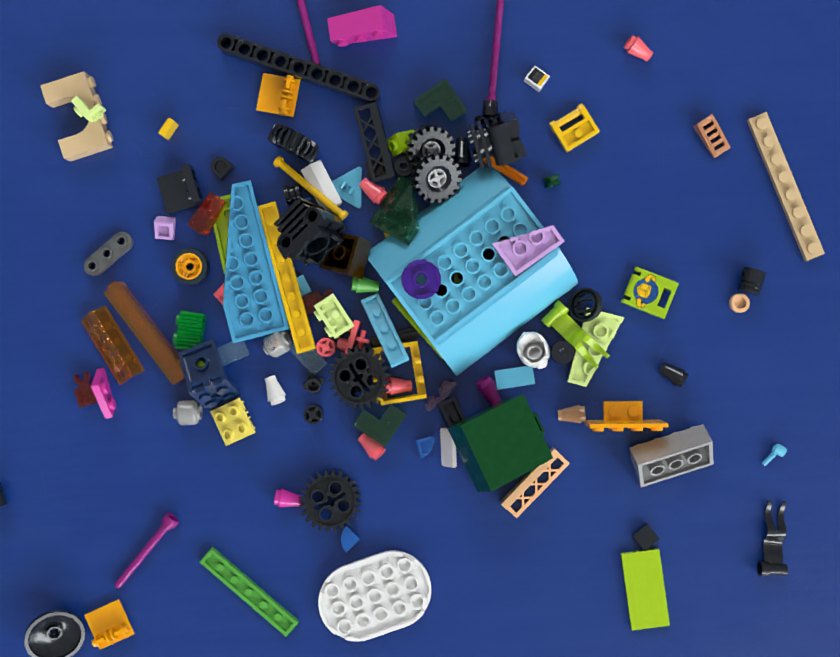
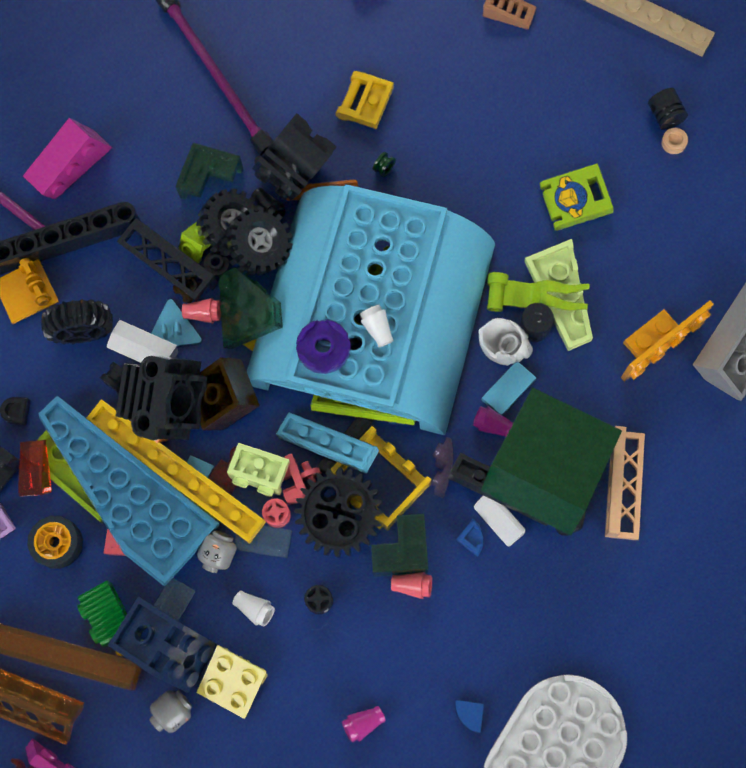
camera: 30 degrees left, 15 degrees down
yellow bar [273,156,348,221] -> none
black gear [299,469,361,533] -> none
black plate [302,373,325,394] -> none
bright green cone [351,276,379,293] -> none
coral cone [384,377,412,396] -> none
lavender wing [492,225,565,277] -> none
slope [524,66,550,92] -> none
medium nougat cone [558,404,586,423] -> none
black piece [569,287,602,322] -> none
black cone [658,362,689,387] -> none
none -> white cone [360,305,394,348]

